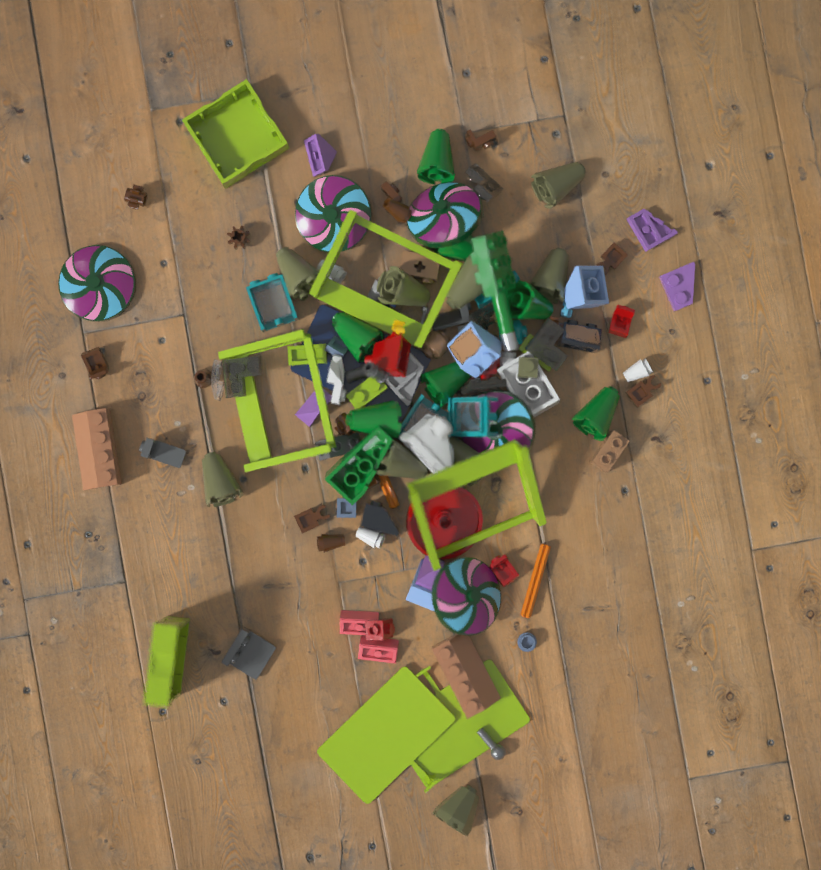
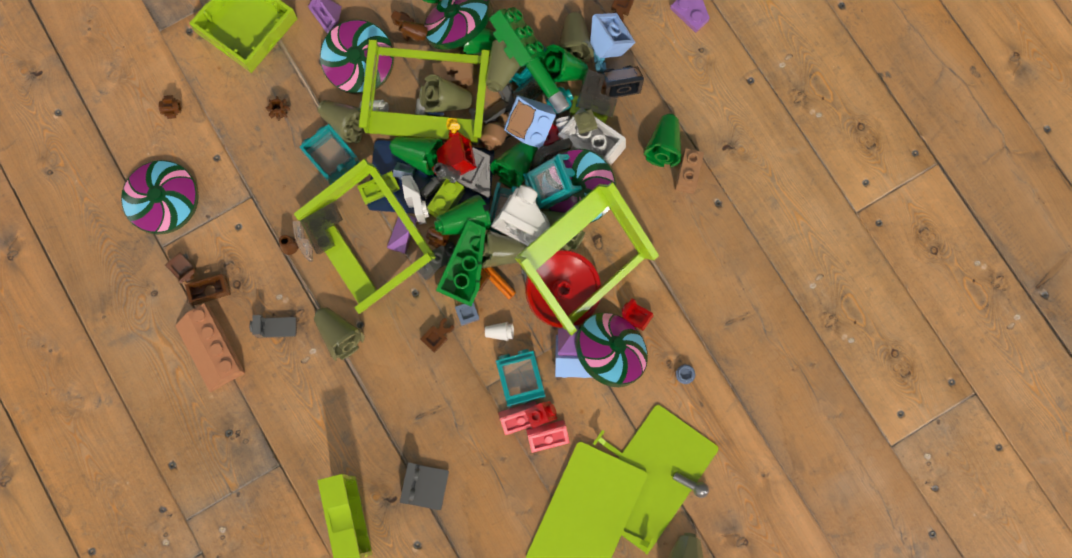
camera: 20 degrees left, 10 degrees down
reddish brown cone [317,534,345,553] -> none
black slope [360,500,399,536] -> none
nougat slope [432,634,501,719] -> none
orange axle [521,544,551,618] -> none
red bracket [608,305,635,338] -> none
white cone [623,359,653,382] -> none
reddish brown plate [625,375,662,407] -> none
none -> reddish brown piece [185,274,231,305]
none -> window [496,349,546,408]

